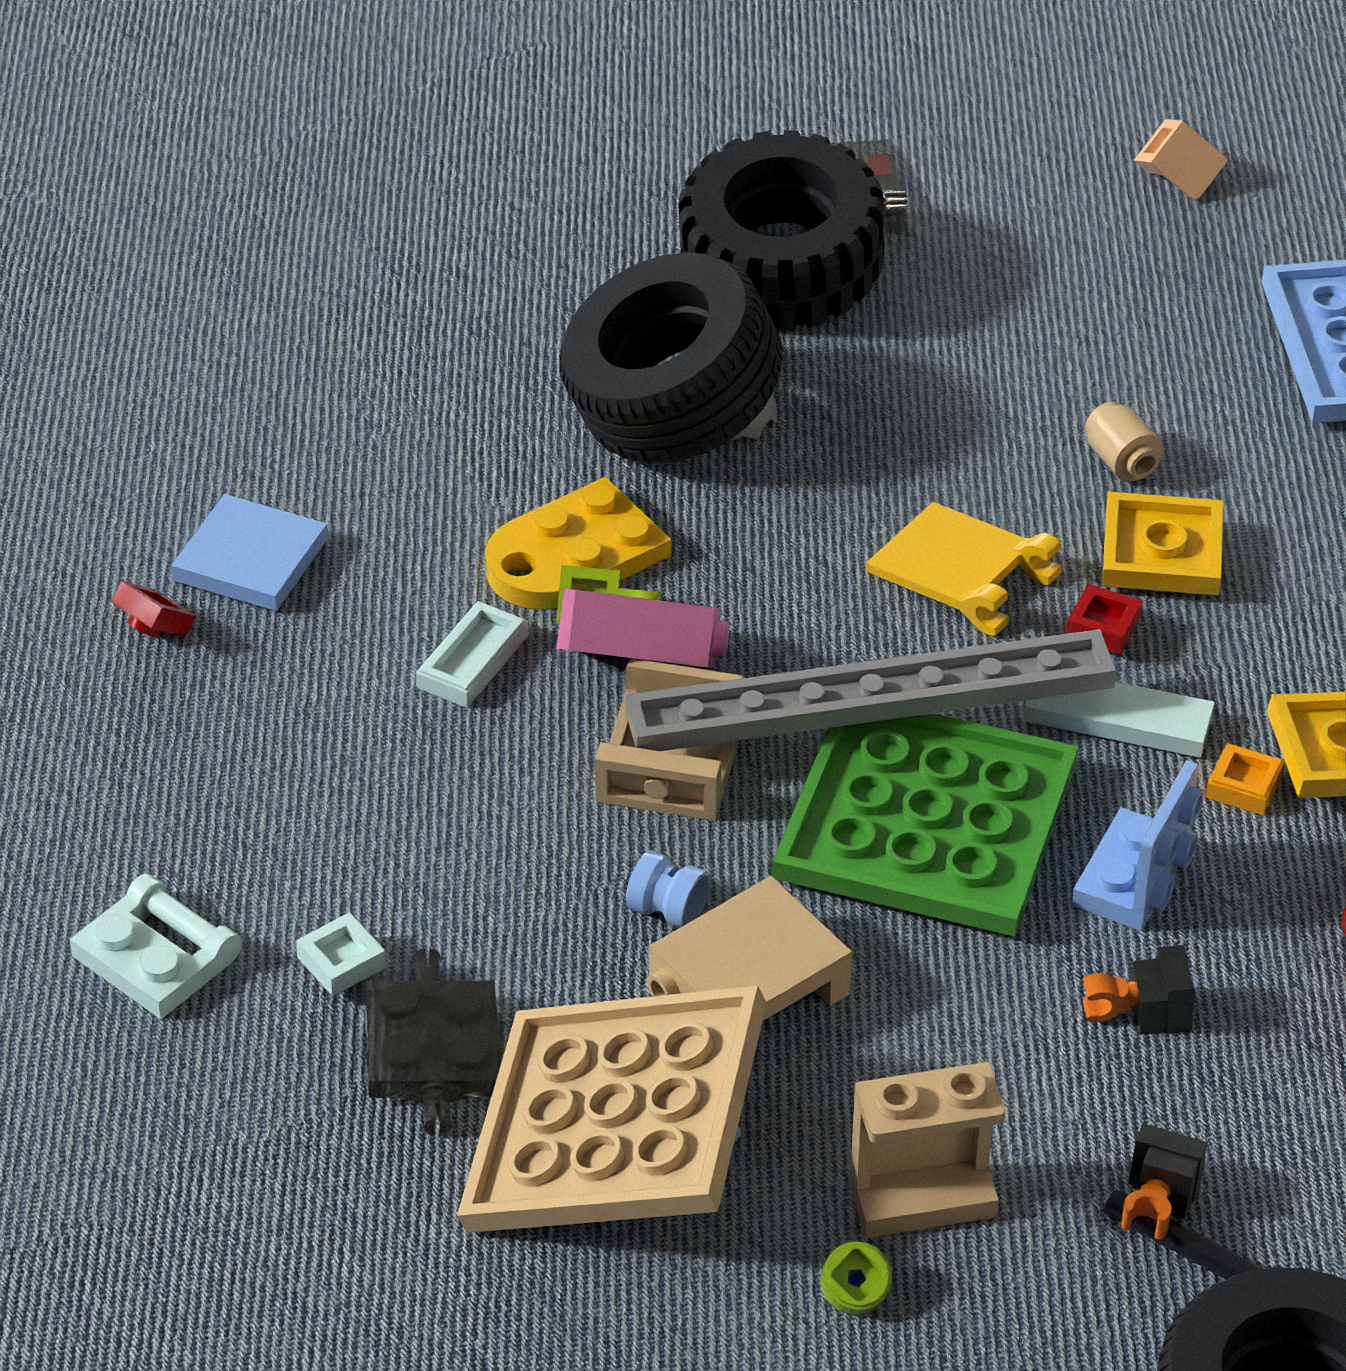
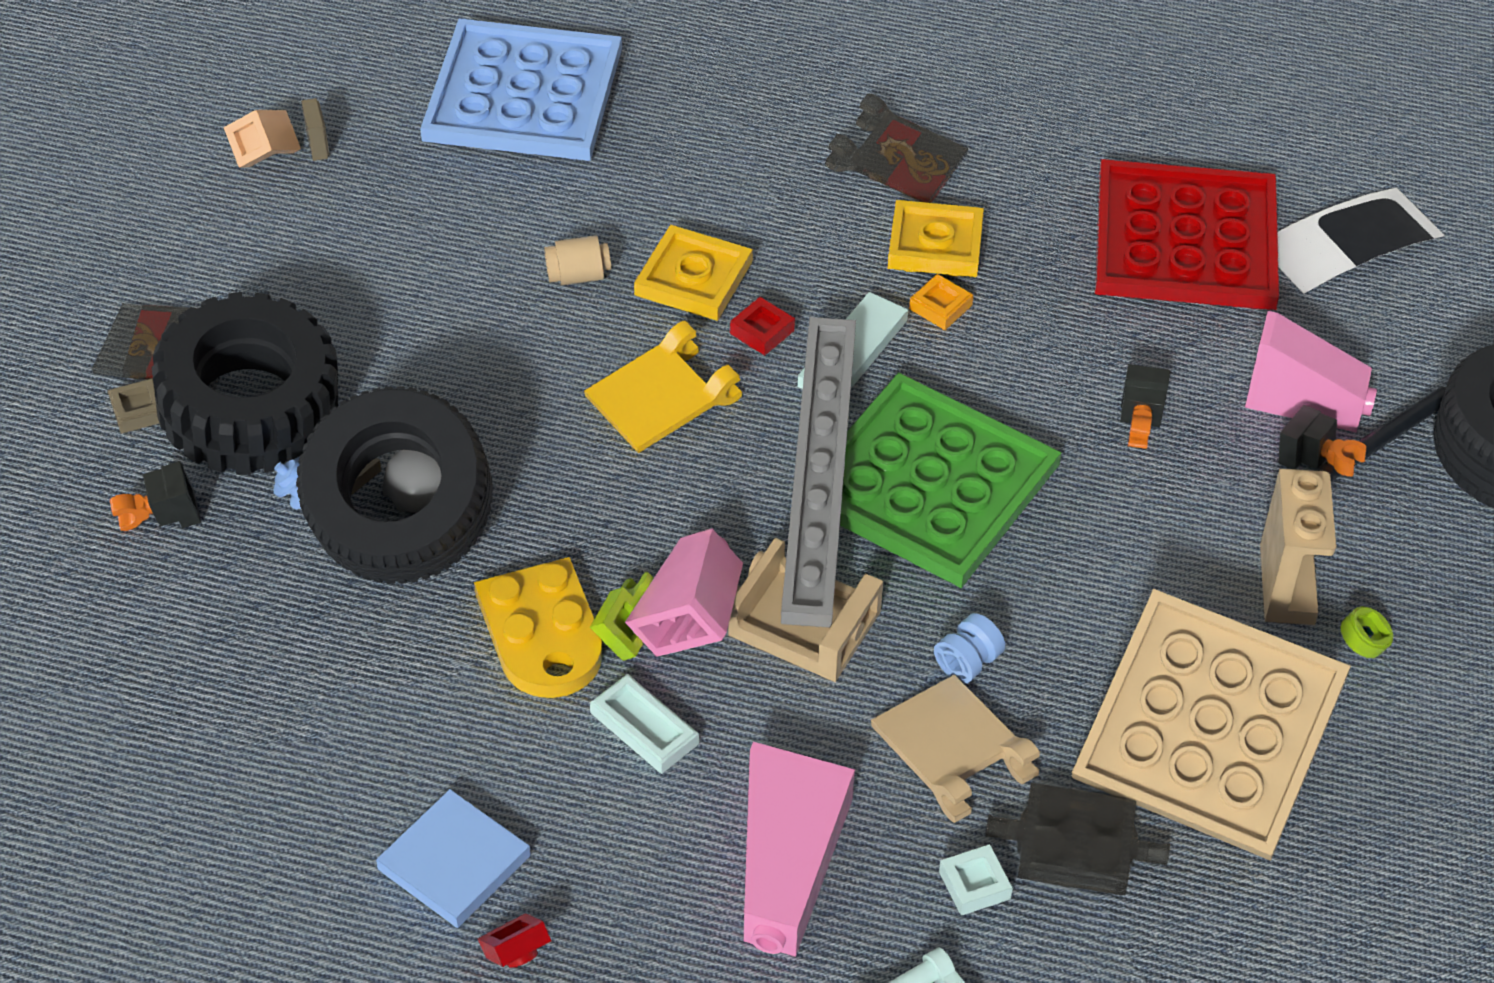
camera: 75 degrees left, 5 degrees up
tan panel [647,876,852,1021] -> none
light blue bracket [1072,760,1204,931] -> none
none -> pearl dark grey piece [110,461,201,531]
none -> dark tan tile [301,98,329,161]
none -> bright pink slope [744,741,855,957]
none -> tan flag [871,674,1040,823]
none -> bright pink slope [1245,311,1377,433]

